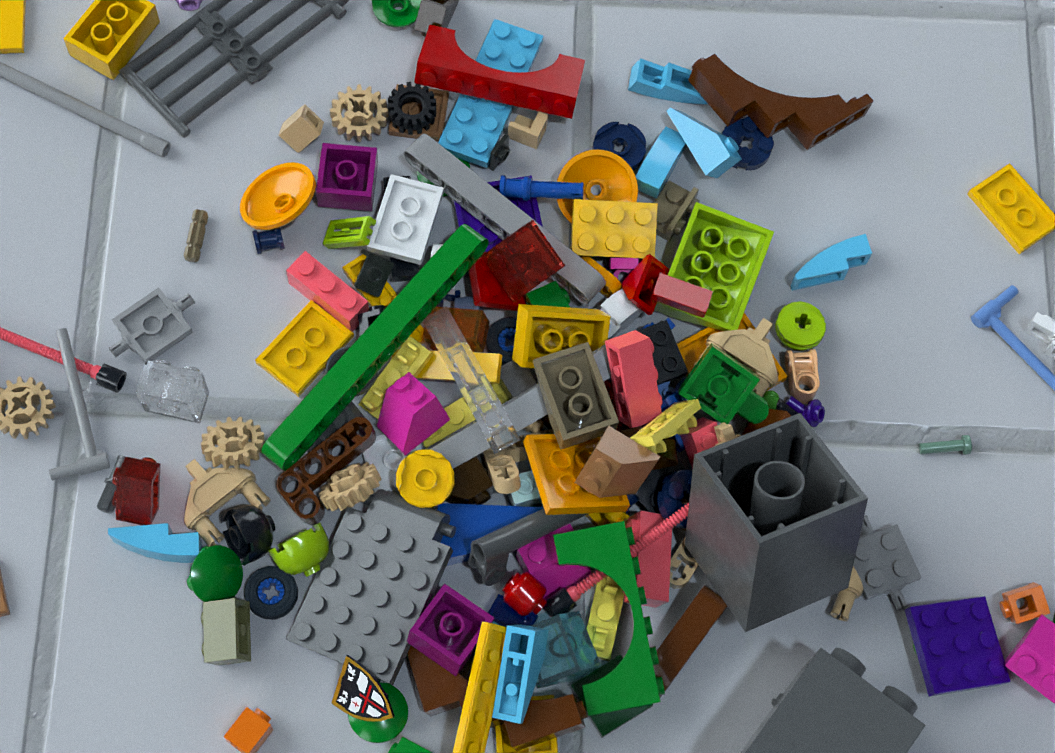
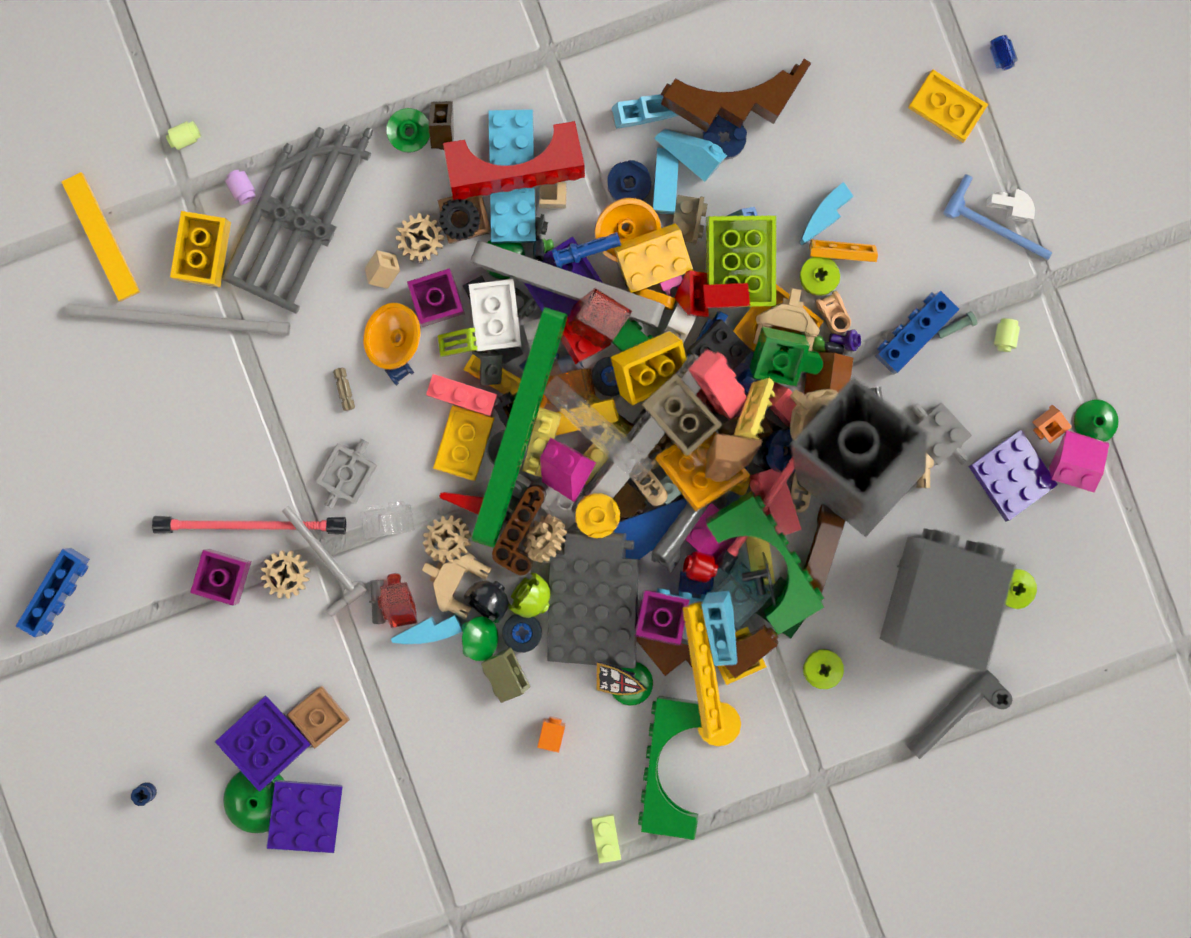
camera: 15 degrees left, 20 degrees up
none -> red slope [439,492,484,515]
none -> pearl dark grey bracket [515,288,536,320]
none -> black arm [533,238,554,262]
none -> black shield [741,552,776,607]
none -> light orange tile [809,239,878,262]
none -> blue brick [875,290,959,374]
none -> yellowish green brick [994,318,1020,352]

